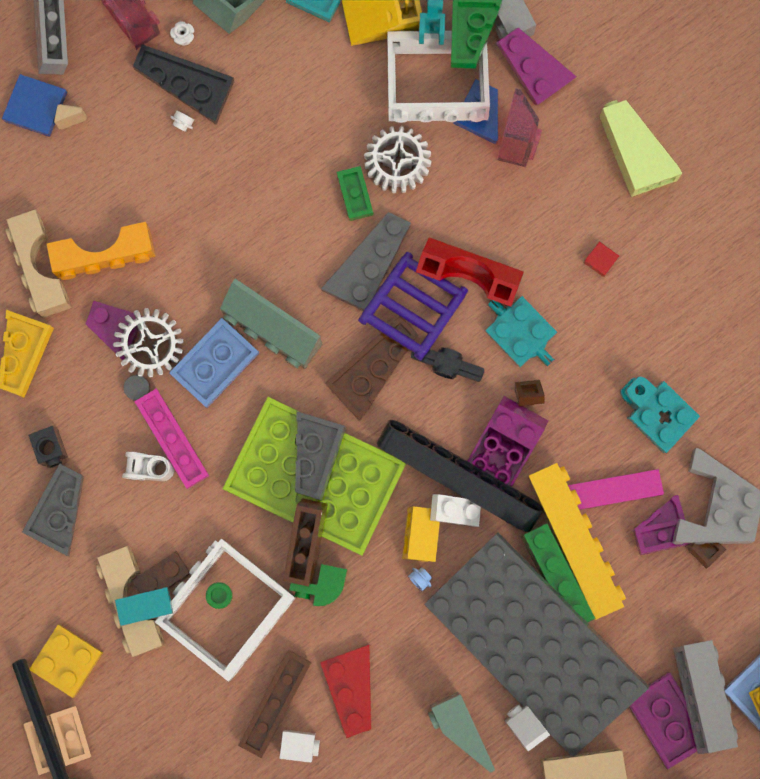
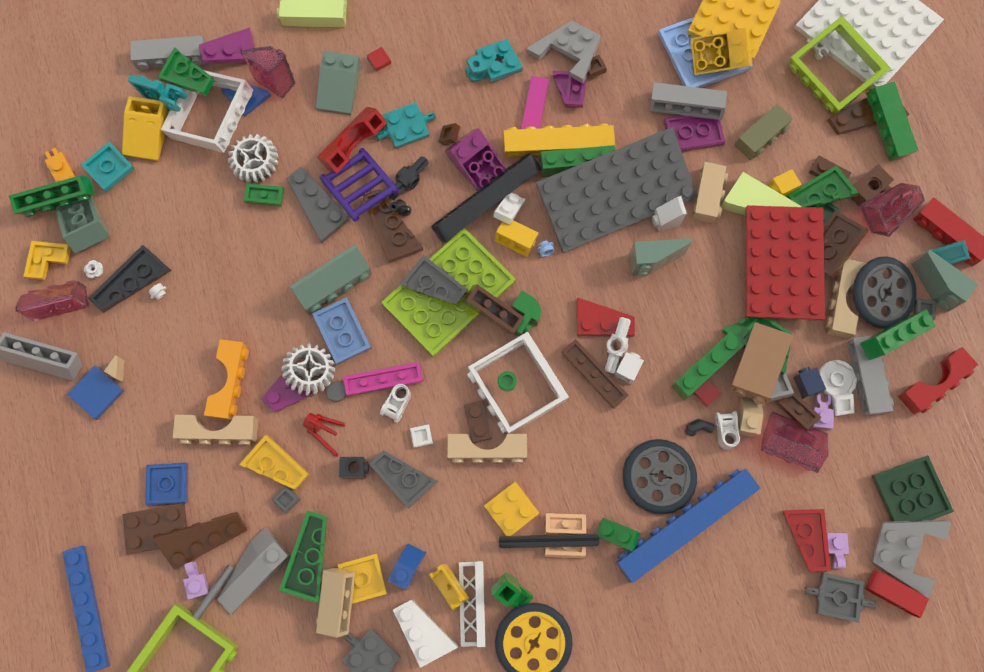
camera: 70 degrees left, 5 degrees down
teal tile [115,587,173,626] -> none
none -> red plant [303,413,345,457]
none -> sand green slope [316,51,362,115]
none -> black arm [389,199,412,216]
none -> white tile [410,424,433,448]
none -> white axle [605,317,631,374]

